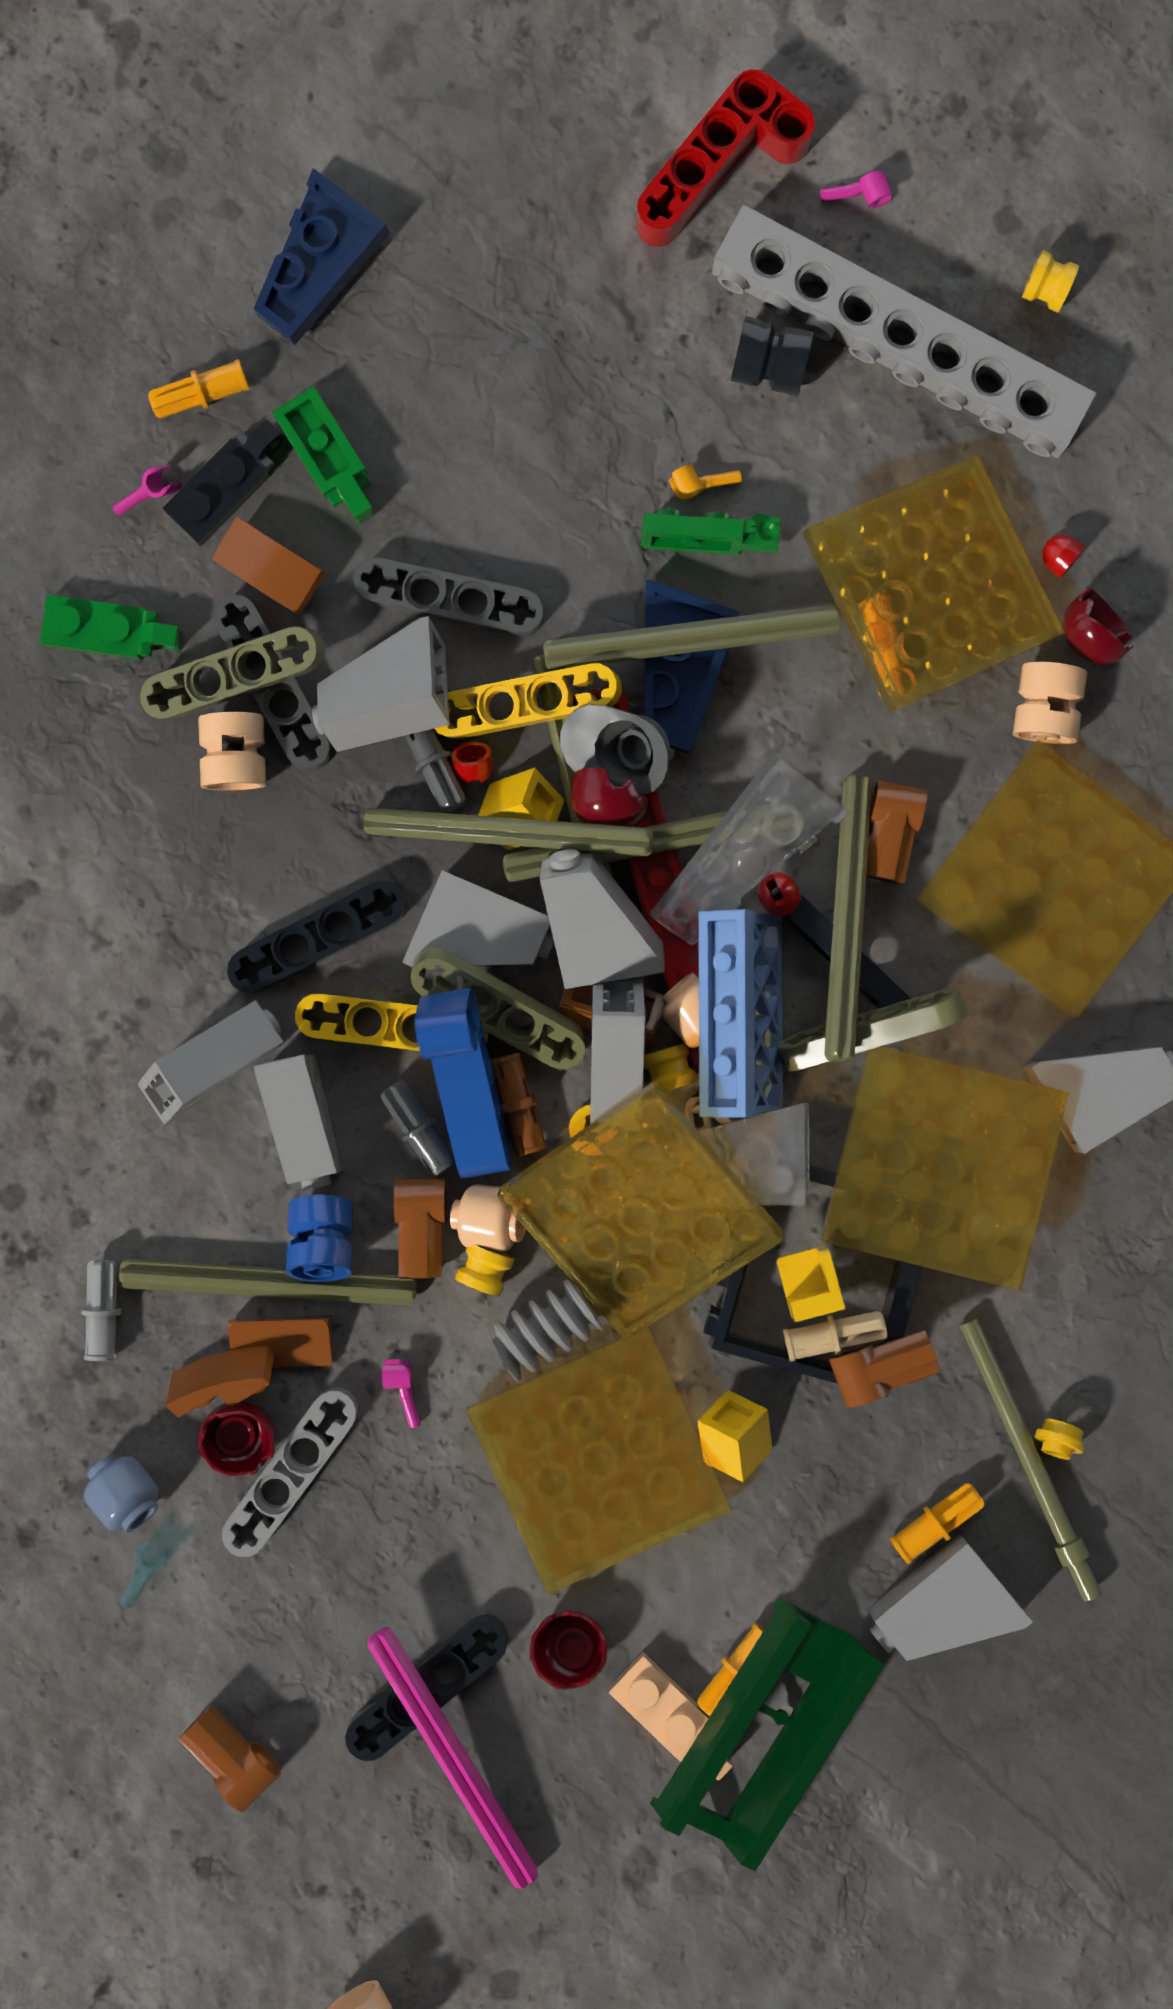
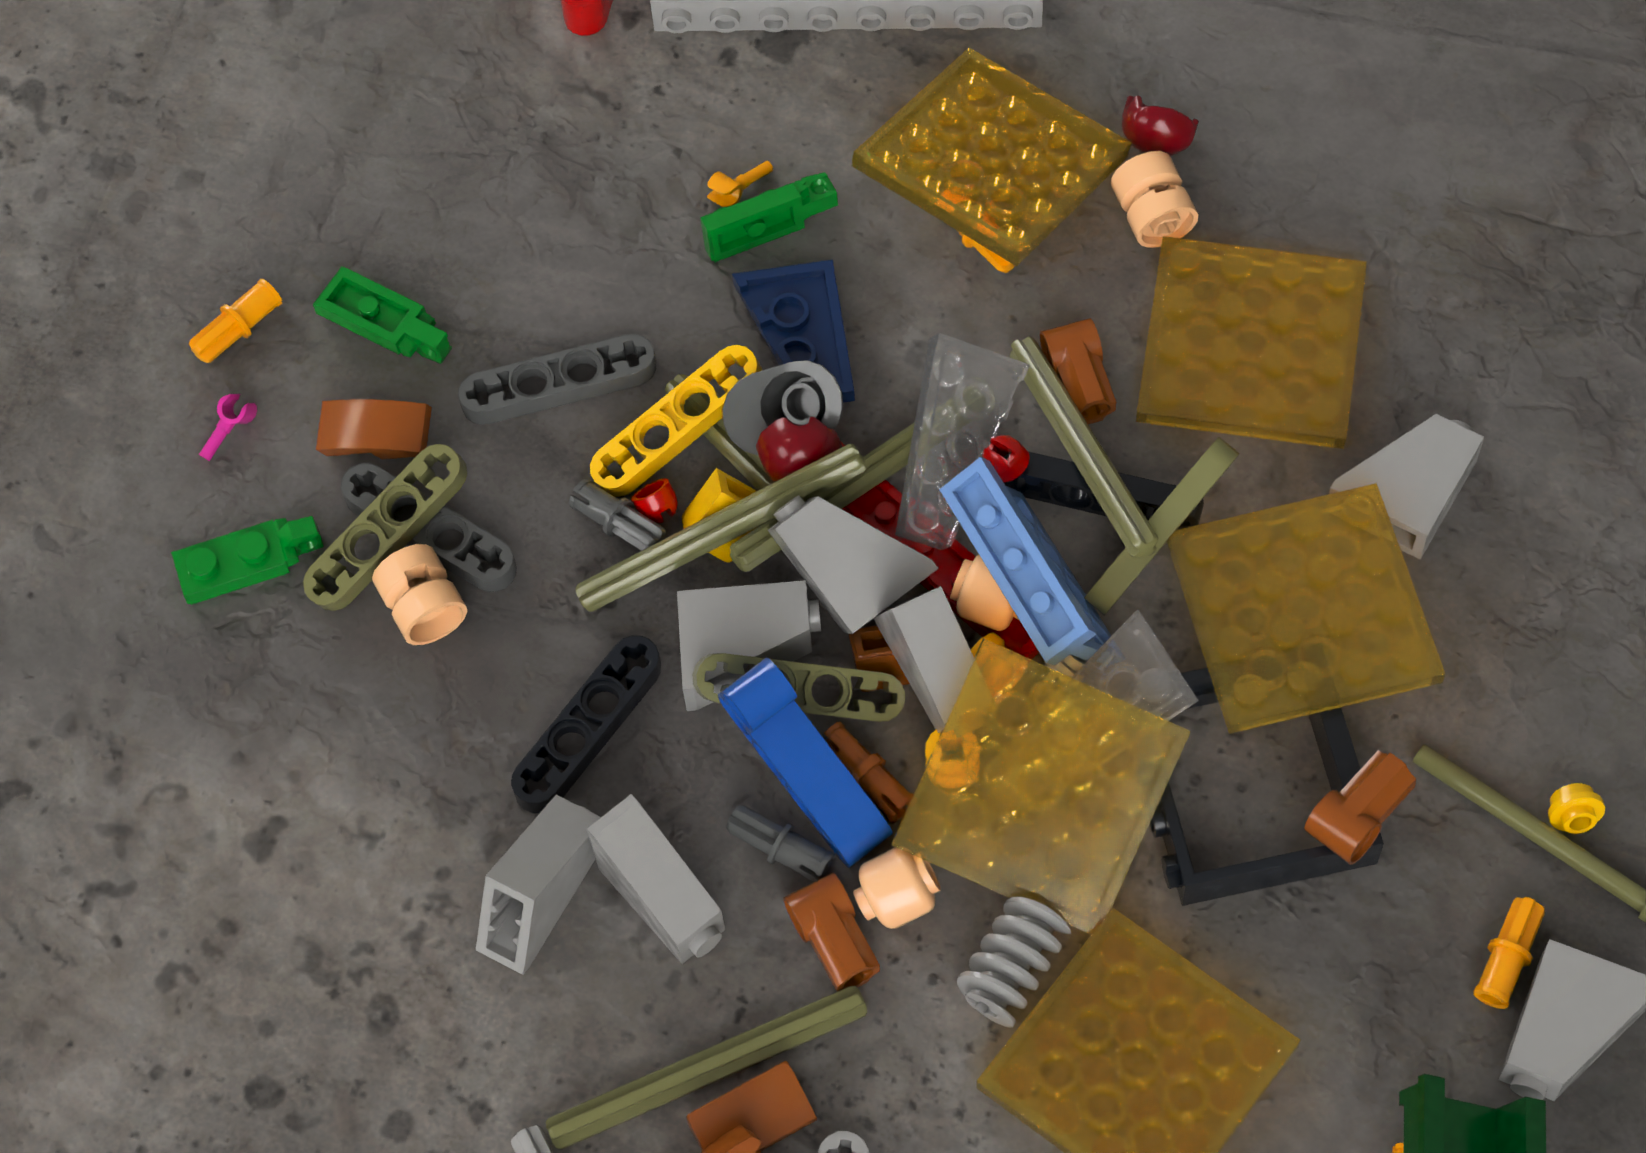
camera: 25 degrees left, 25 degrees down
black hinge [162,419,285,546] -> none
dark blue wing [254,168,390,345] -> none
blue wheel [286,1195,354,1282] -> none
yellow beam [295,994,489,1051] -> none
light grey slope [312,616,450,752] -> none
dark pink hand [382,1359,421,1428] -> none
yellow wheel [454,1245,515,1297] -> none
olive axle [543,604,842,670] -> none
yellow panel [698,1390,772,1482] -> none
black wheel [731,316,814,396] -> none
yellow panel [776,1245,845,1322] -> none
tan axle [783,1311,887,1362] -> none
red hinge [1042,534,1086,579] -> none

